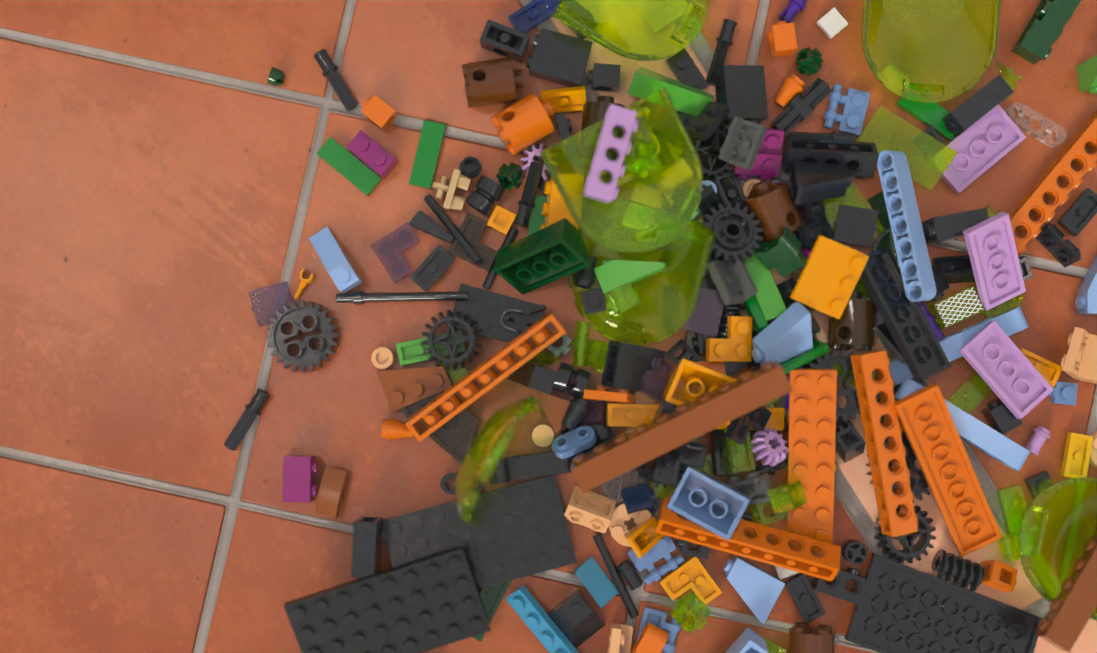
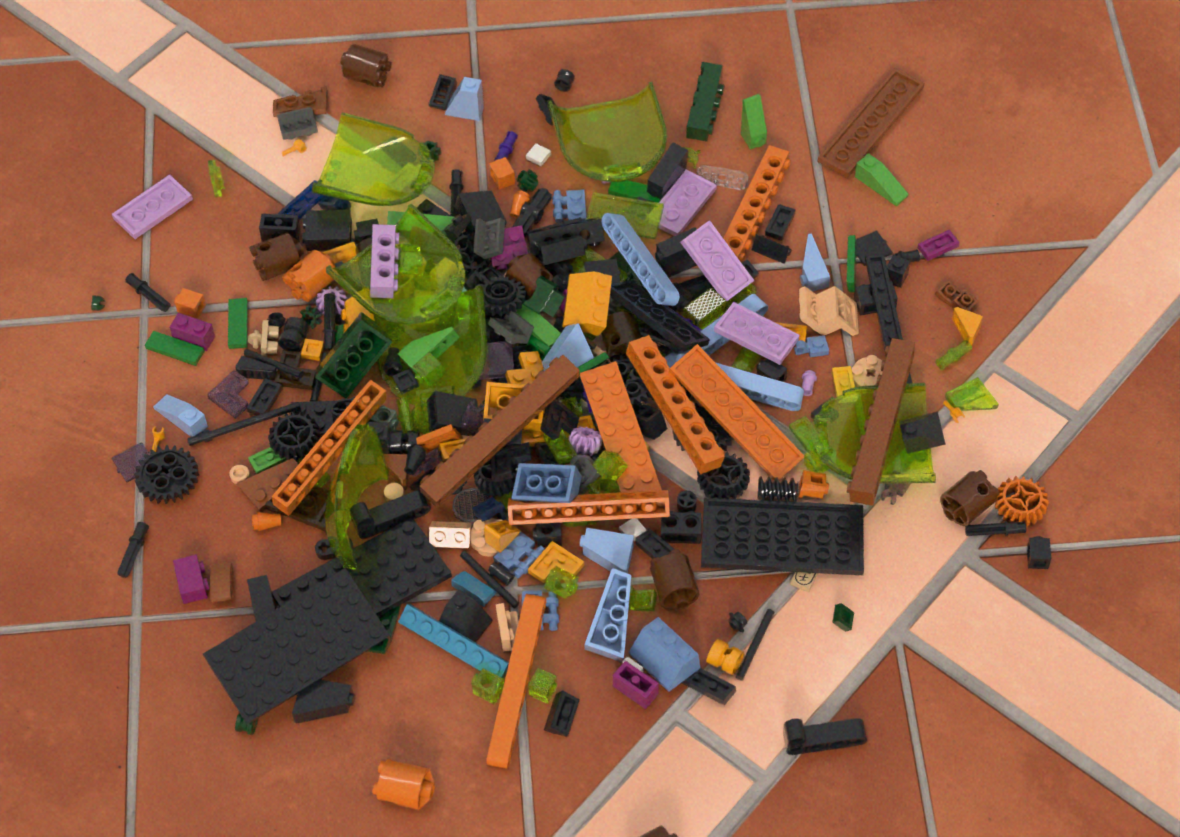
camera: 10 degrees left, 30 degrees down
medium blue plate [552,426,597,459] -> none

